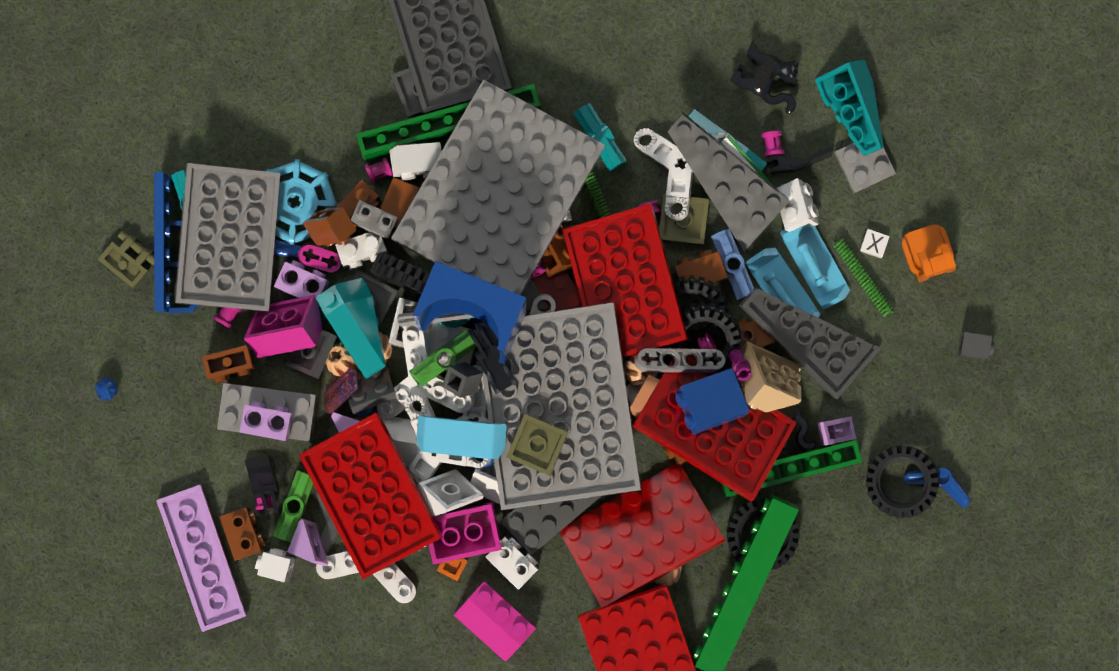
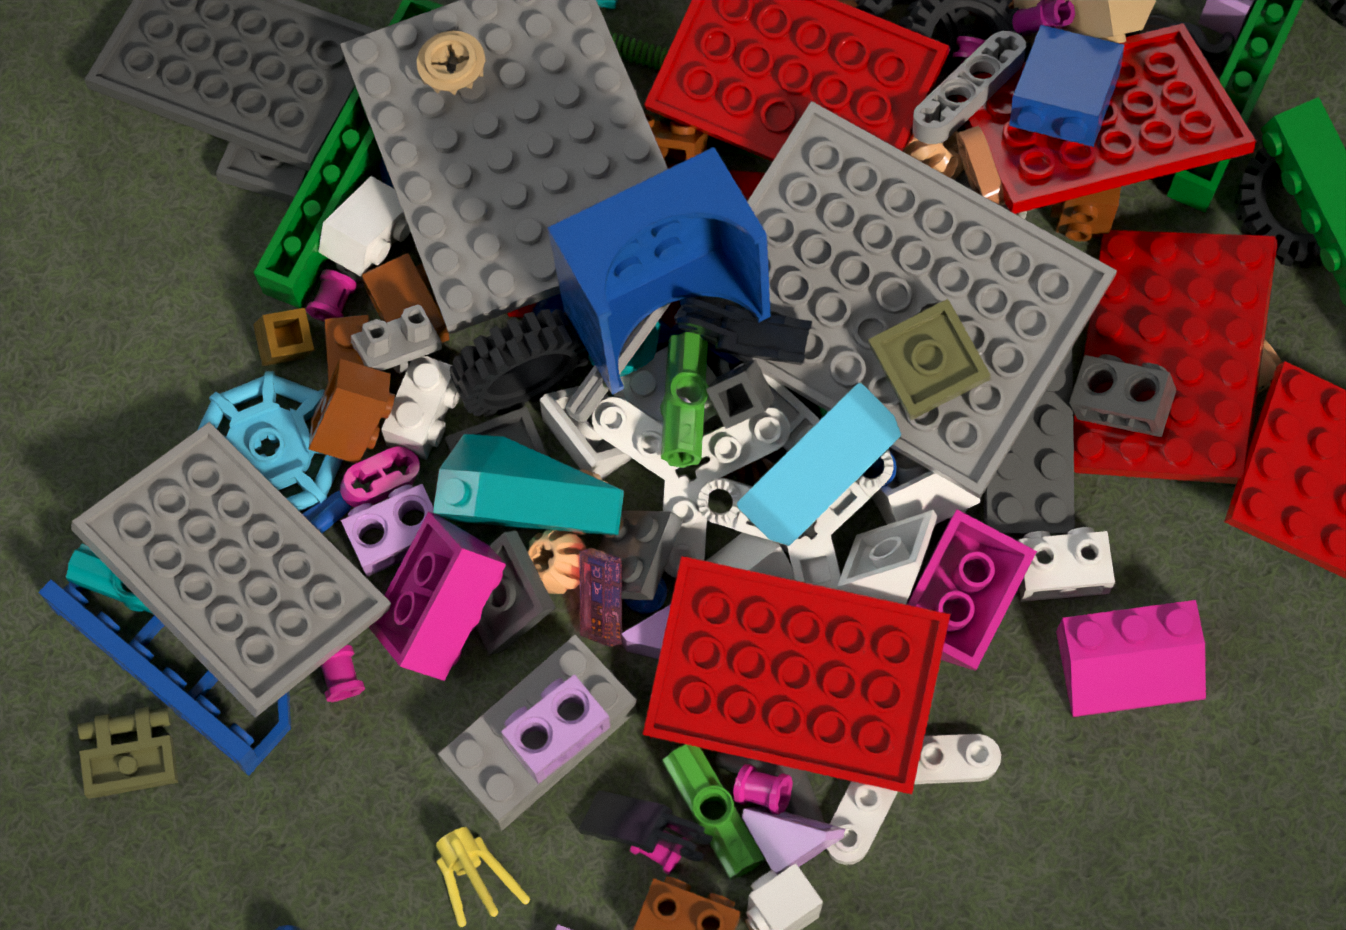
camera: 50 degrees left, 15 degrees down
dark orange brick [202,345,256,383] -> none
orange plate [437,558,468,581] -> none
none -> pearl gold brick [253,308,314,366]
none -> tan gear [417,31,486,96]
none -> light yellow plant [436,827,530,927]
none -> dark pink bush [733,764,793,815]
none -> dark grey brick [1069,354,1177,437]

